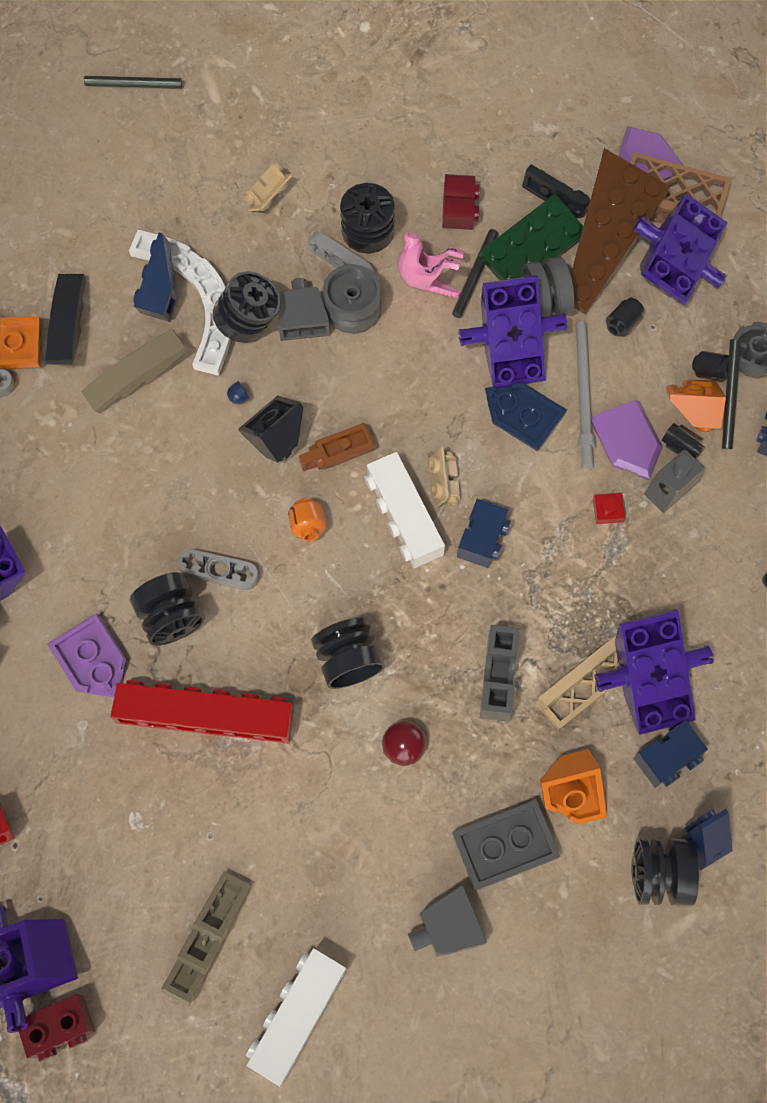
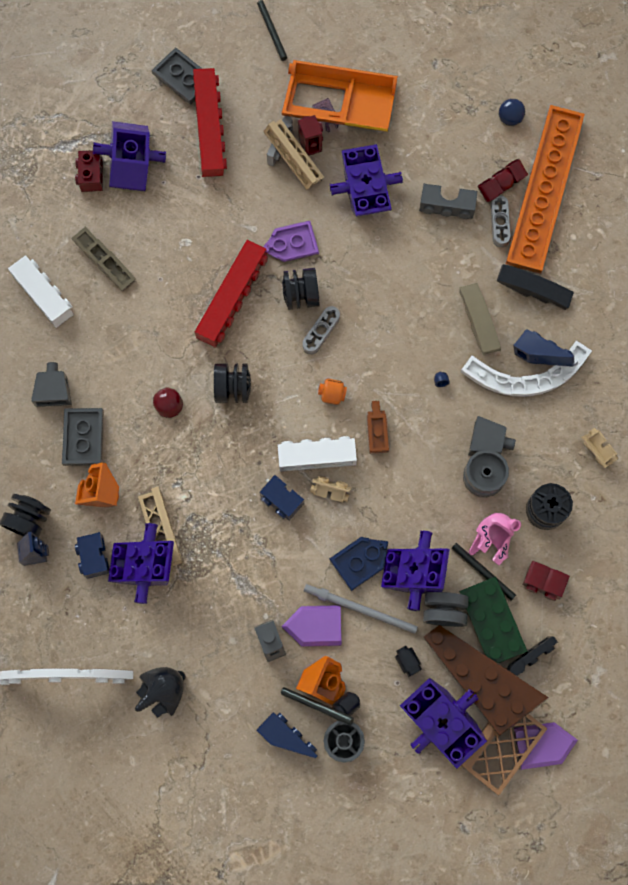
camera: 110 degrees right, 5 degrees up
black wheel [213,271,280,343] -> none
black slope [238,396,304,463] -> none
light grey beam [307,231,374,273] -> none
dark grey arch [479,625,520,722] -> none
red plate [593,493,625,524] -> none
black brick [662,423,705,459] -> none

